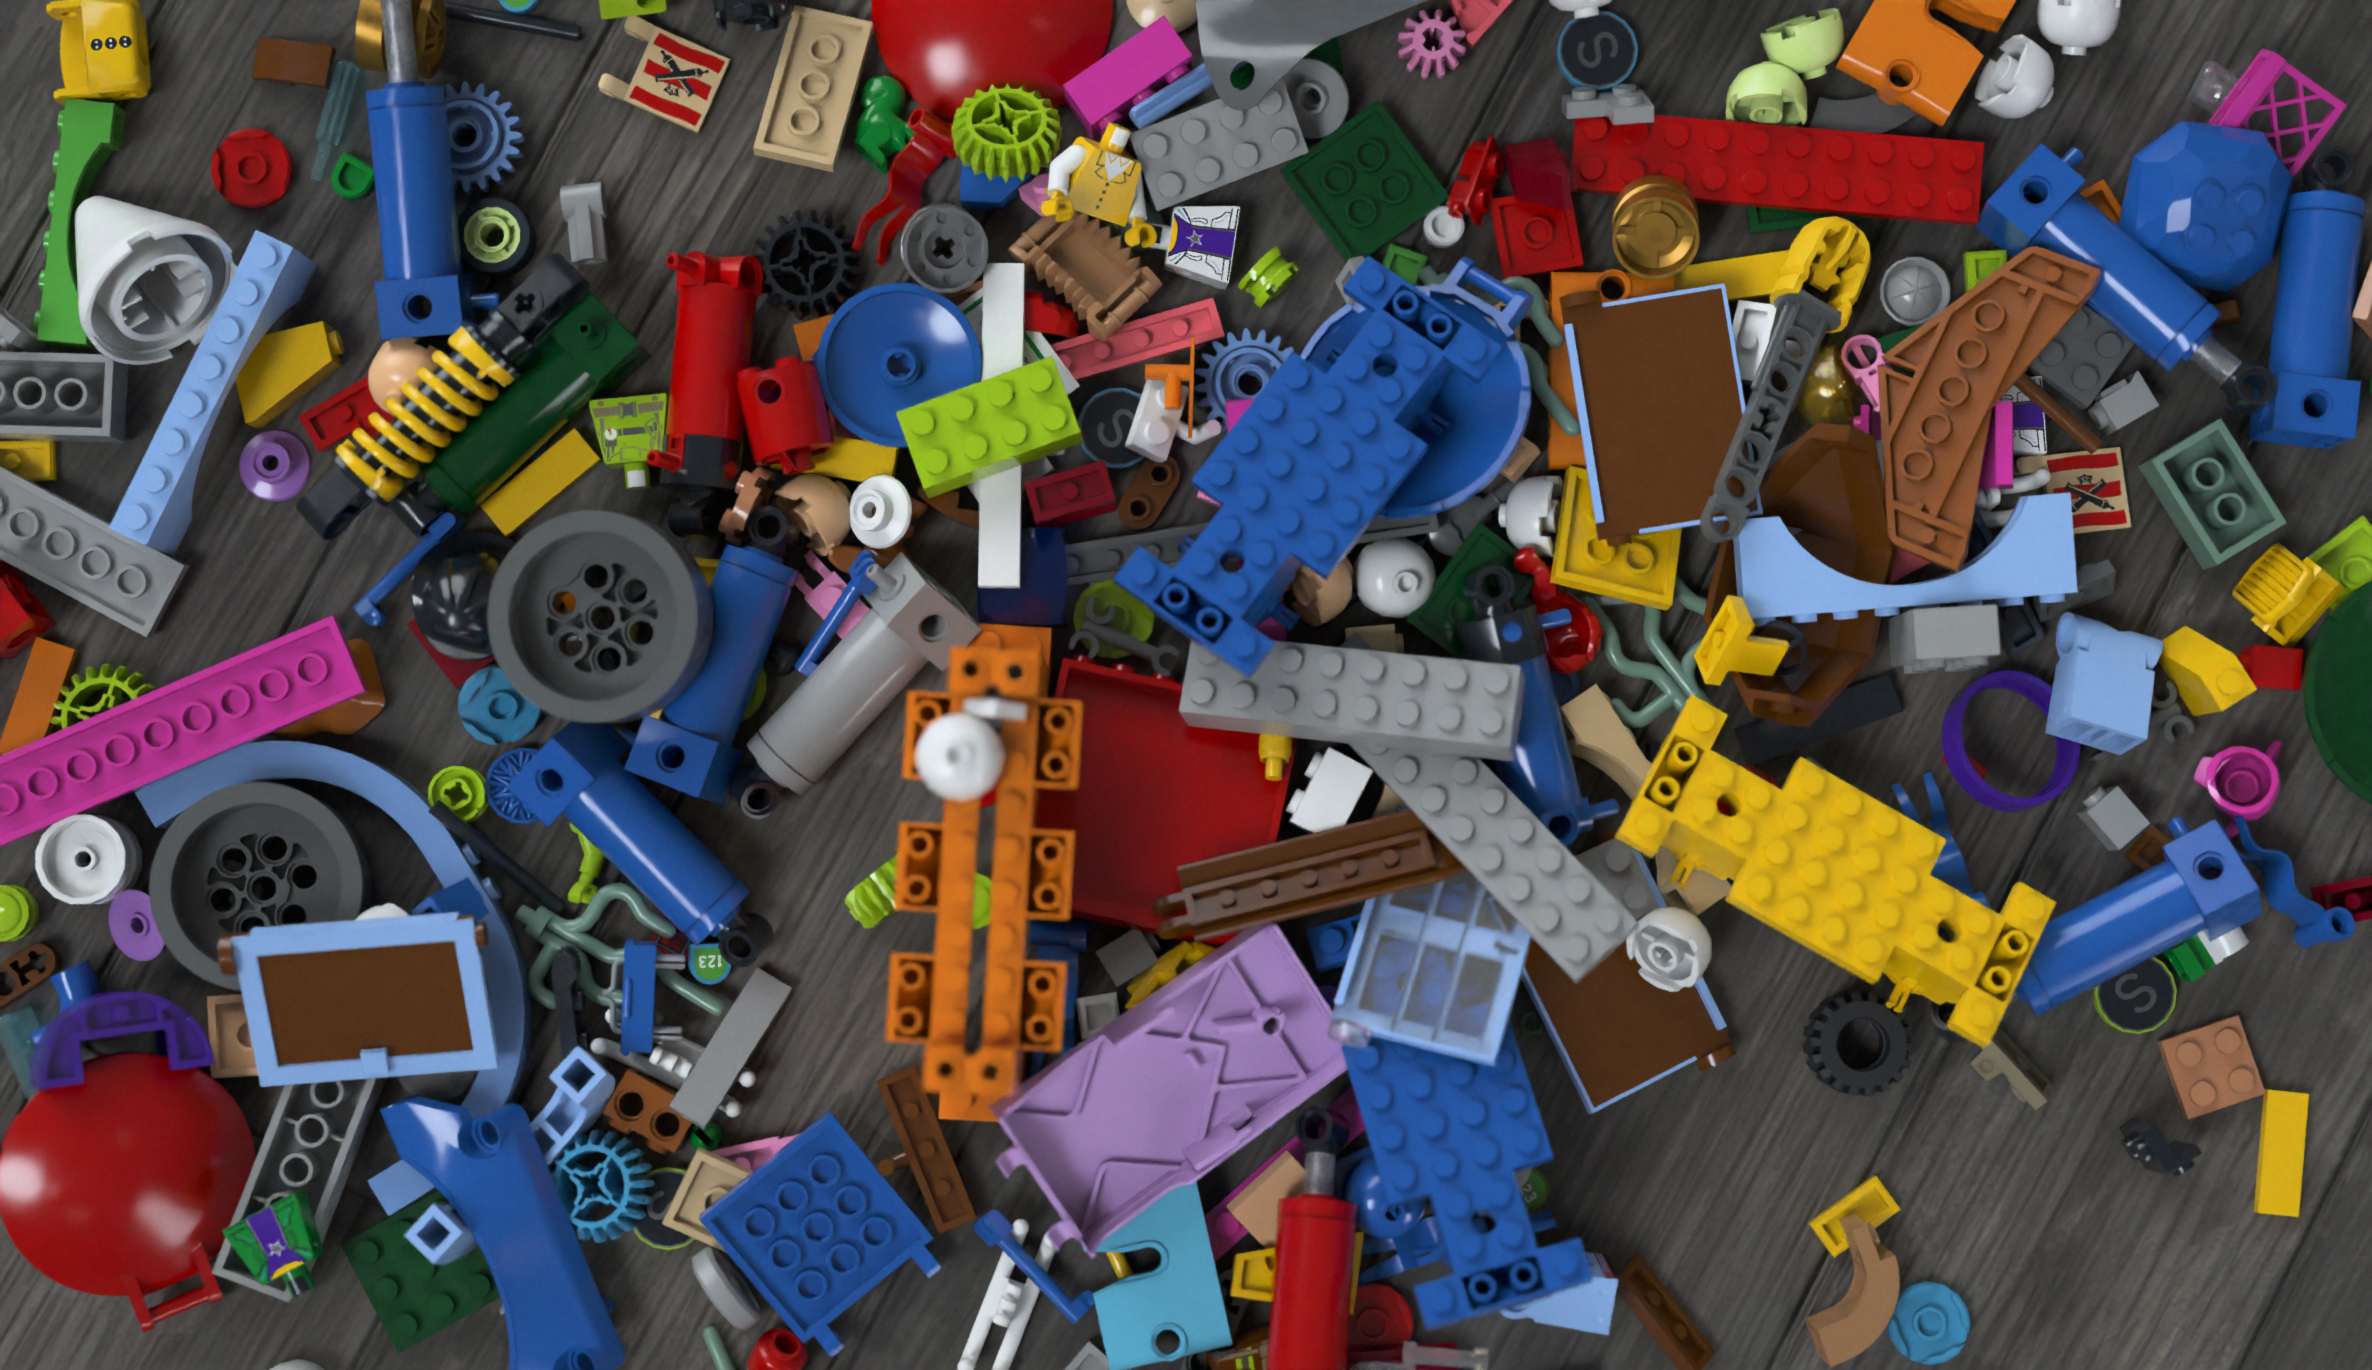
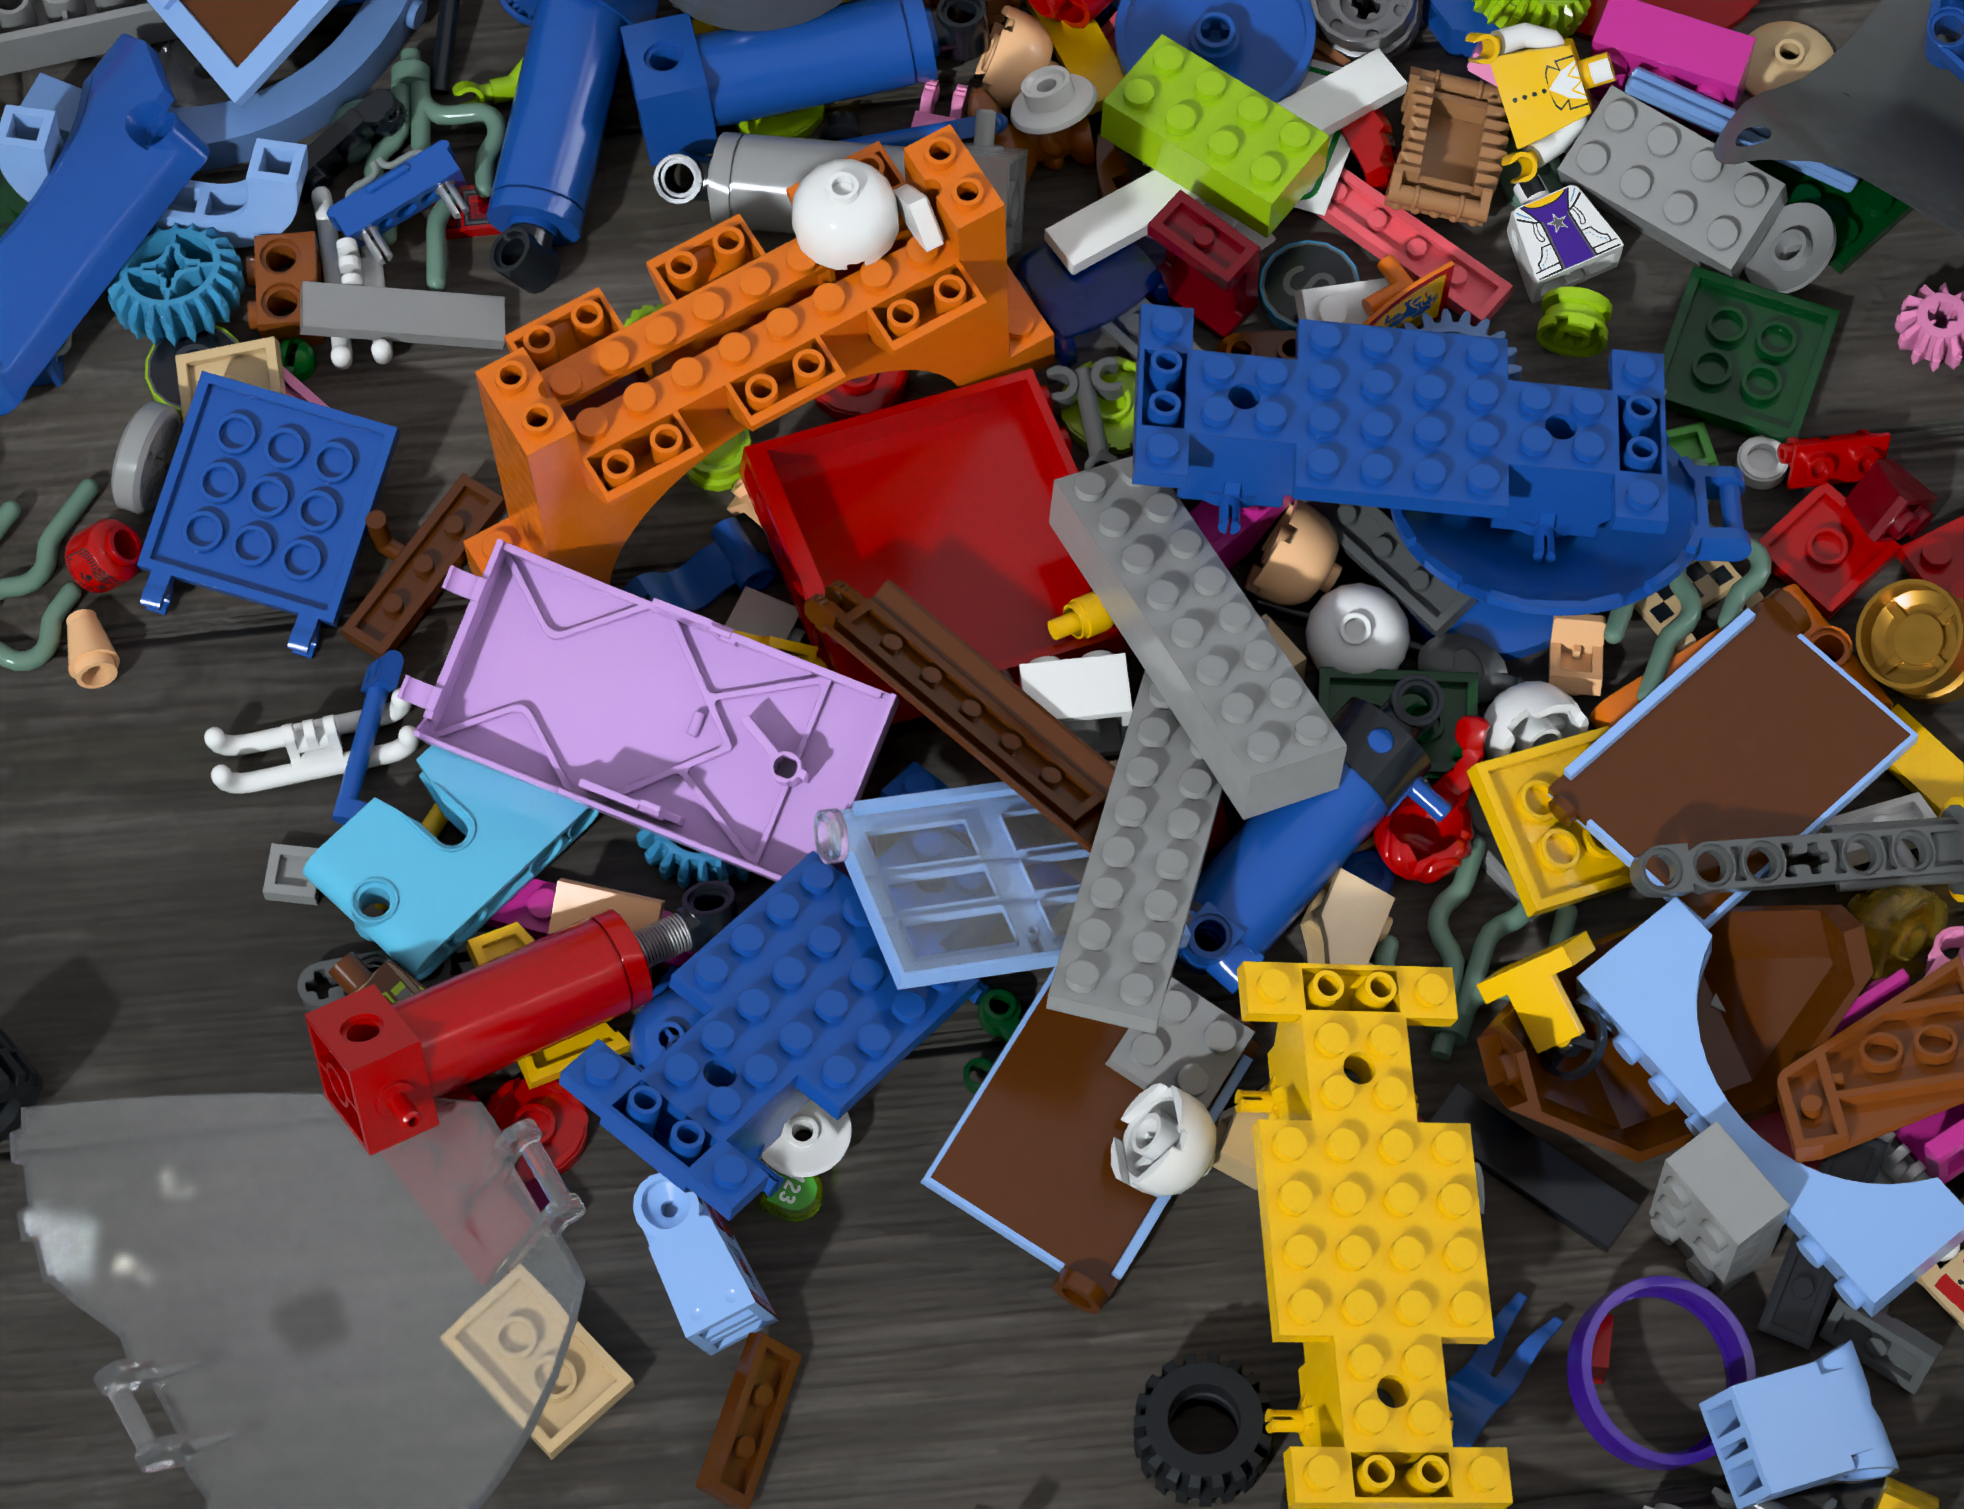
camera: 60 degrees right, 20 degrees down
tile [688,941,731,985] -> none

